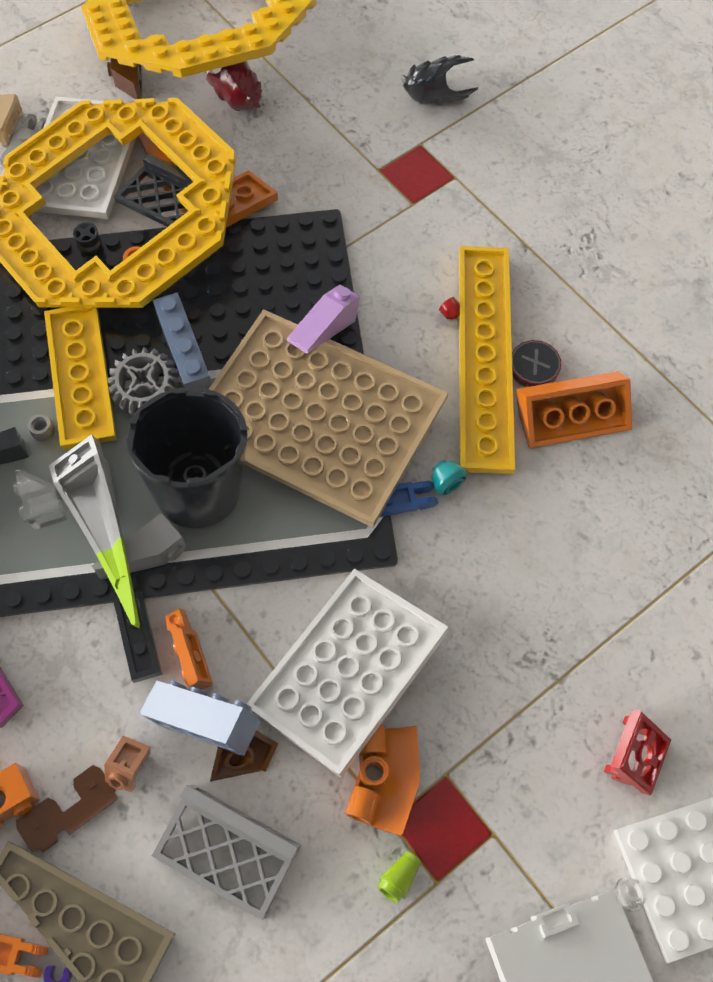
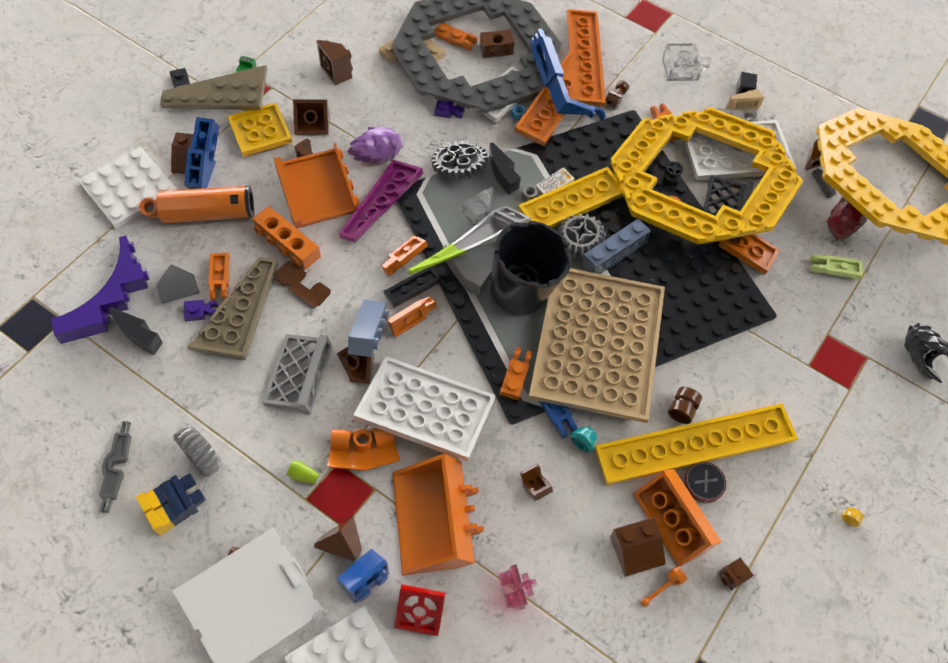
camera: 70 degrees right, 5 degrees down
nougat bracket [104,736,151,792] -> none
lavender slope [287,285,360,354] -> none
red hinge [439,297,460,320] -> none
none -> reddish brown slope [314,516,362,562]
none -> blue slope [337,549,389,603]
none -> orange hinge [381,236,428,276]
none -> orange piece [393,453,484,576]
none -> clear pink hips [499,564,537,610]
none -> orange hinge [500,347,532,400]
none -> reddish brown bracket [520,463,553,501]
none -> white tile [536,167,574,195]
none -> reddish brown slope [610,517,666,577]
none -> orange hinge [641,566,687,607]
none -> reddish brown wheel [667,386,702,424]
none -> reddish brown bracket [718,557,754,591]
none -> yellowish green hinge [810,255,863,279]
none -> dark grey axle [812,168,836,198]
none -> yellow axle [842,507,864,527]

